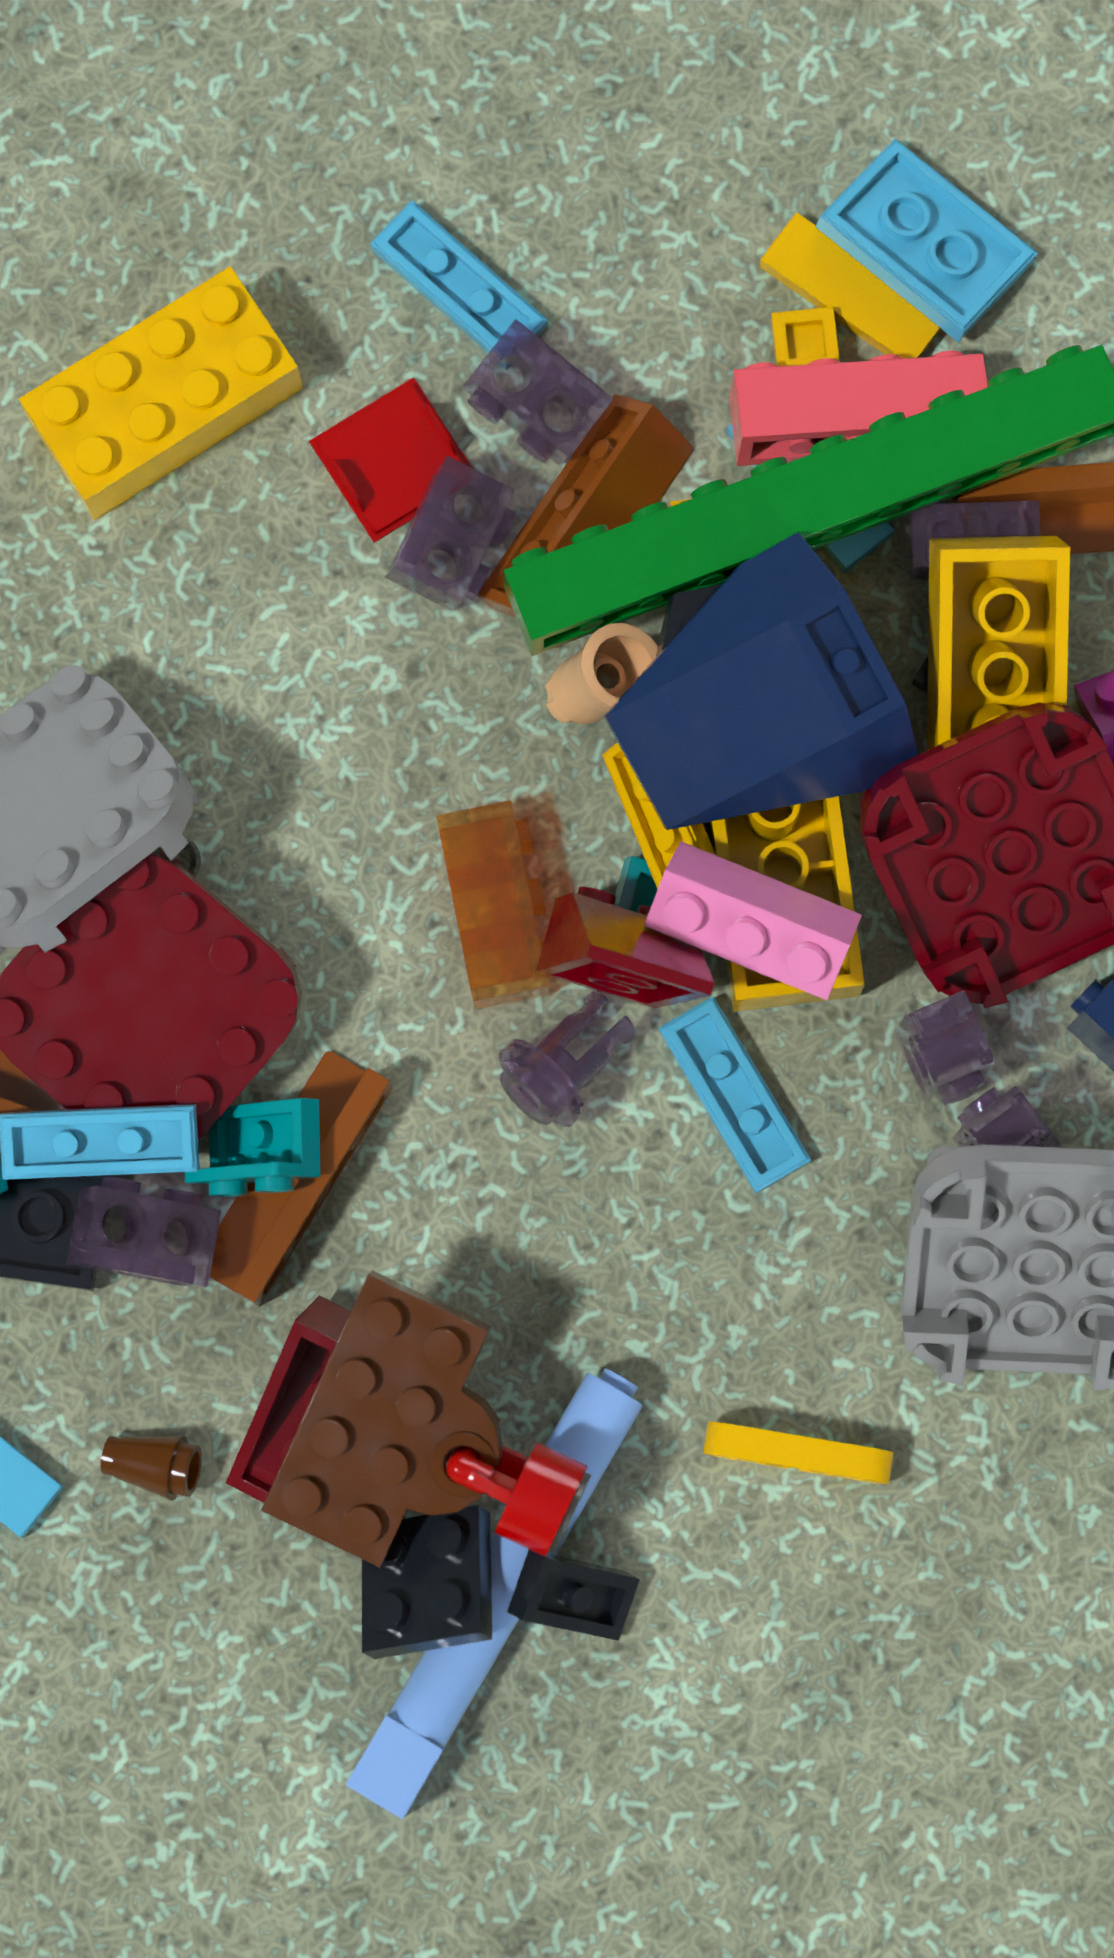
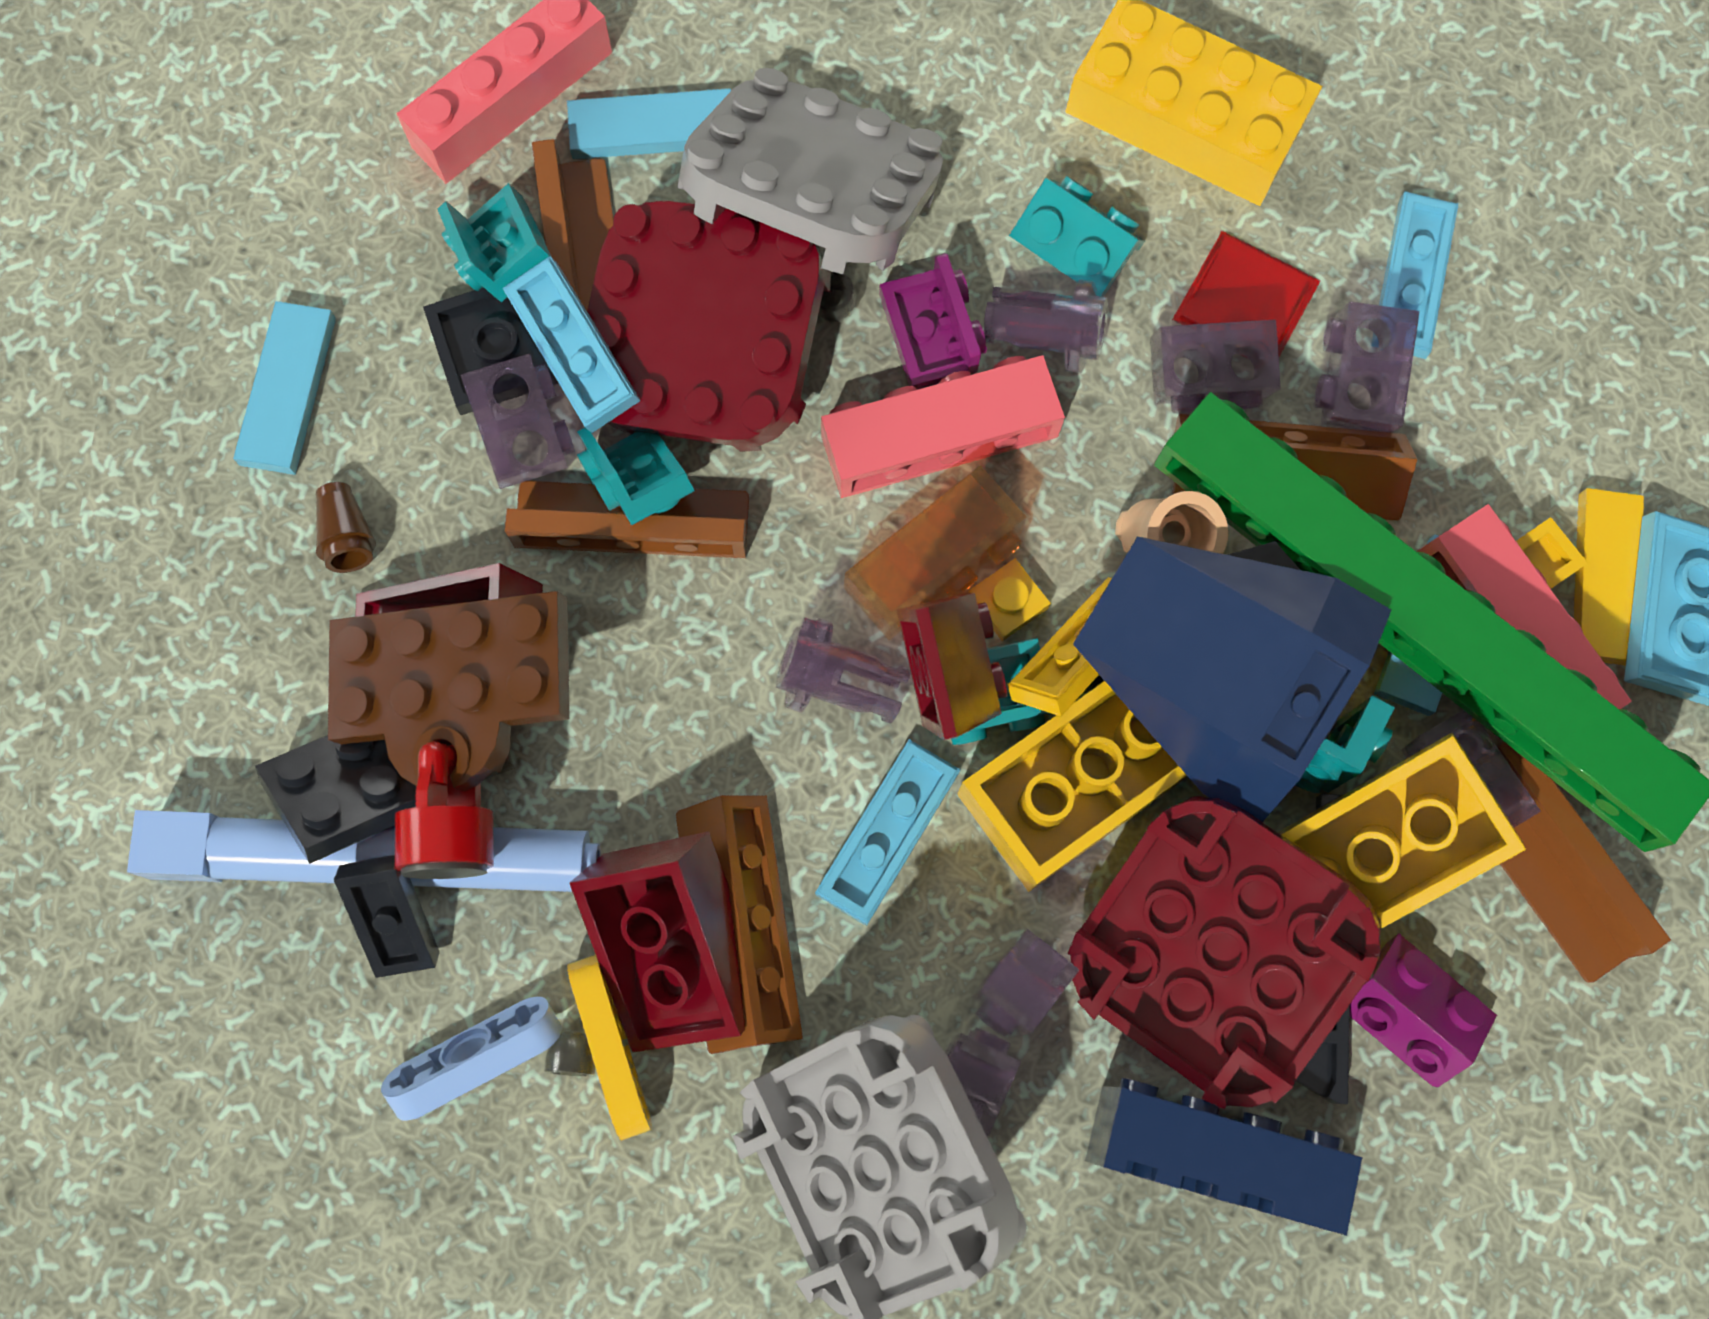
camera: 55 degrees right, 5 degrees down
bright pink brick [644,841,862,1000] -> none
none -> light blue beam [381,997,562,1121]
none -> clear smoke hinge [544,1030,596,1077]
none -> dark red slope [569,832,745,1053]
none -> dark orange panel [676,795,803,1054]
none -> coral brick [821,355,1065,498]
none -> magenta bracket [879,253,987,390]
none -> yellow plate [968,558,1051,642]
none -> clear purple piece [984,279,1108,373]
none -> teal bracket [1009,175,1145,298]
none -> teal bracket [1295,695,1395,793]

